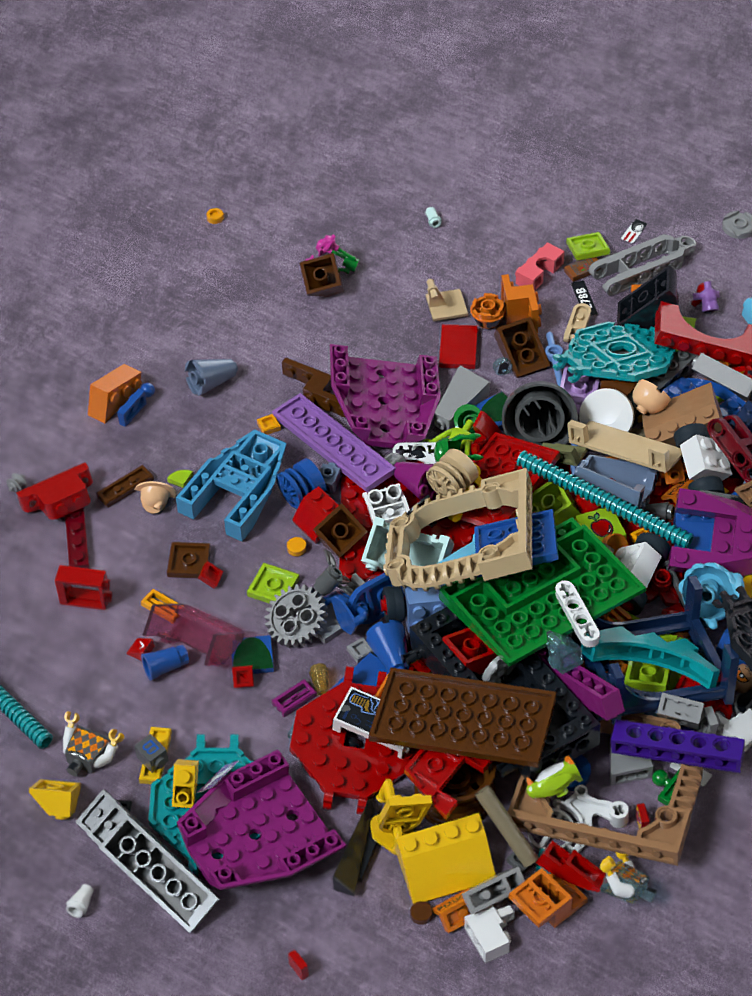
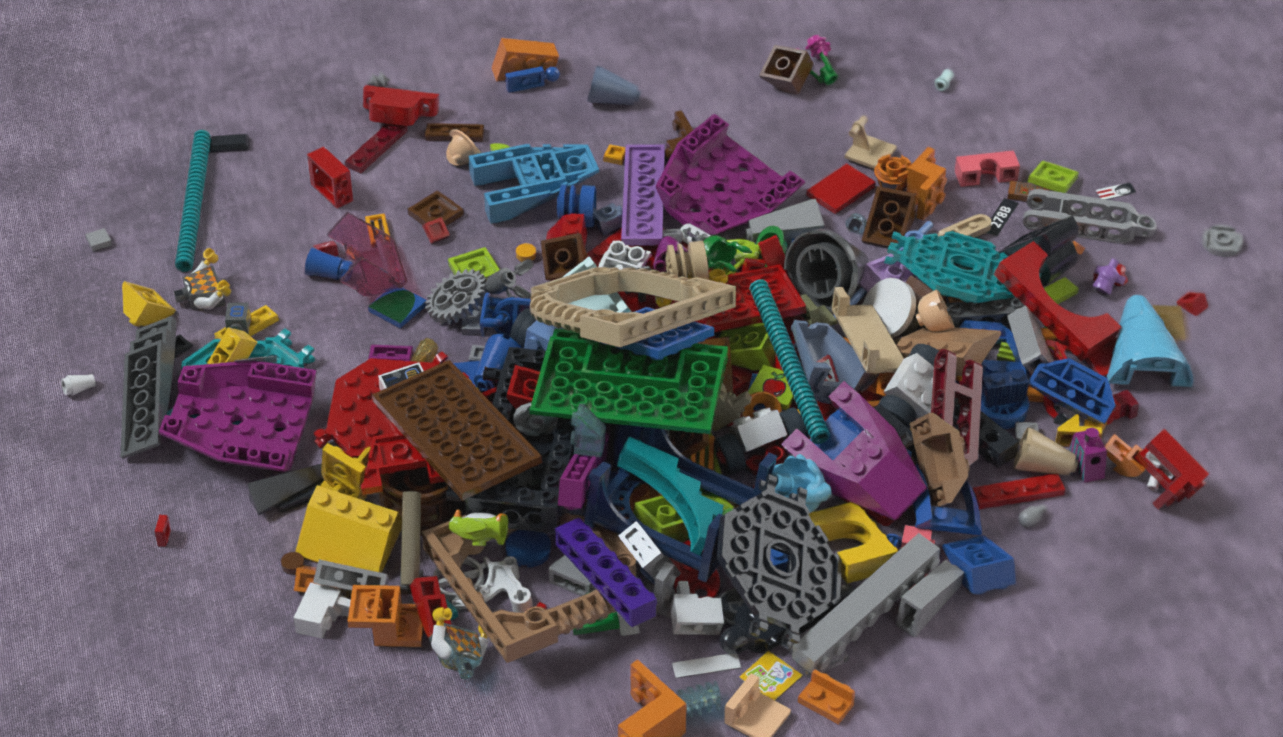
camera: 40 degrees right, 5 degrees down
red tile [232,665,254,688] -> none
white beam [556,581,600,647] -> none

